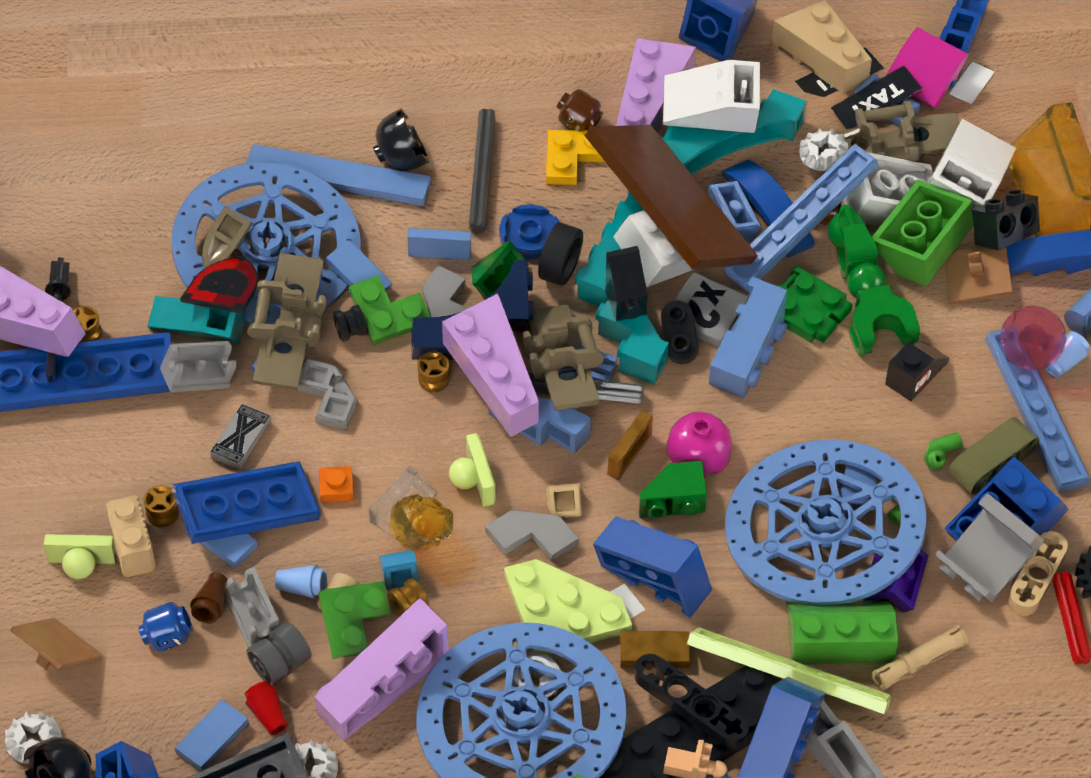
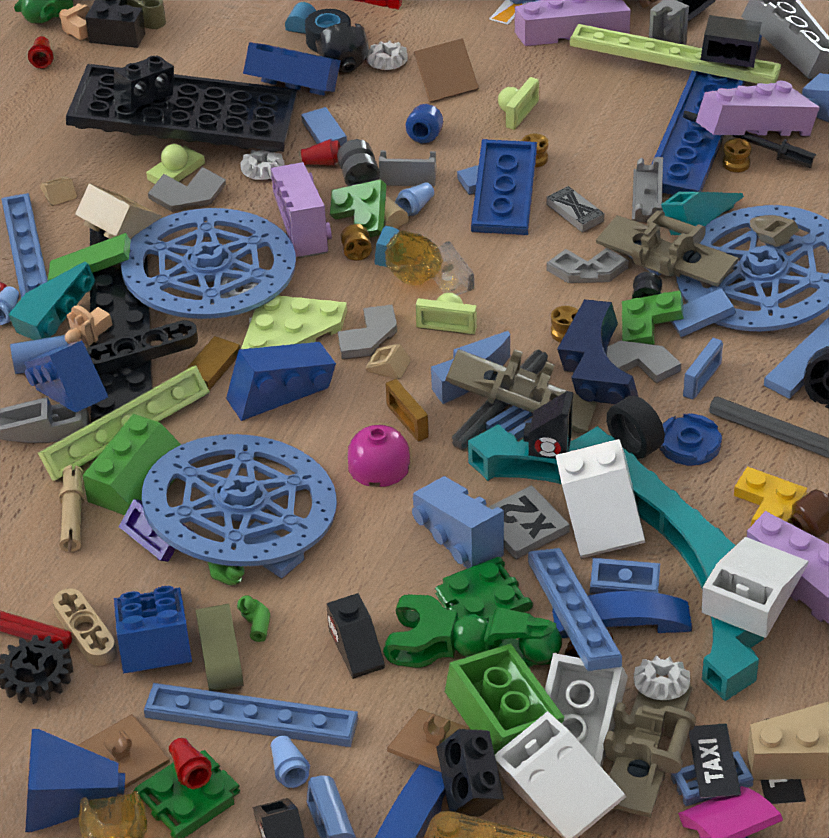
camera: 120 degrees right, 10 degrees down
tan brick [106,495,156,577] -> none
shield [180,256,258,314] -> none
reddish brown cone [190,572,228,624] -> none
orange plate [319,466,354,503] -> none
lavender wedge [442,294,539,437] -> none
green slope [471,241,529,299] -> none
reddish brown tile [584,125,758,269] -> none
green slope [638,461,707,518] -> none
black plate [661,300,699,364] -> none
light grey panel [935,493,1044,603] -> none
clear pink tile [1000,305,1067,370] -> none

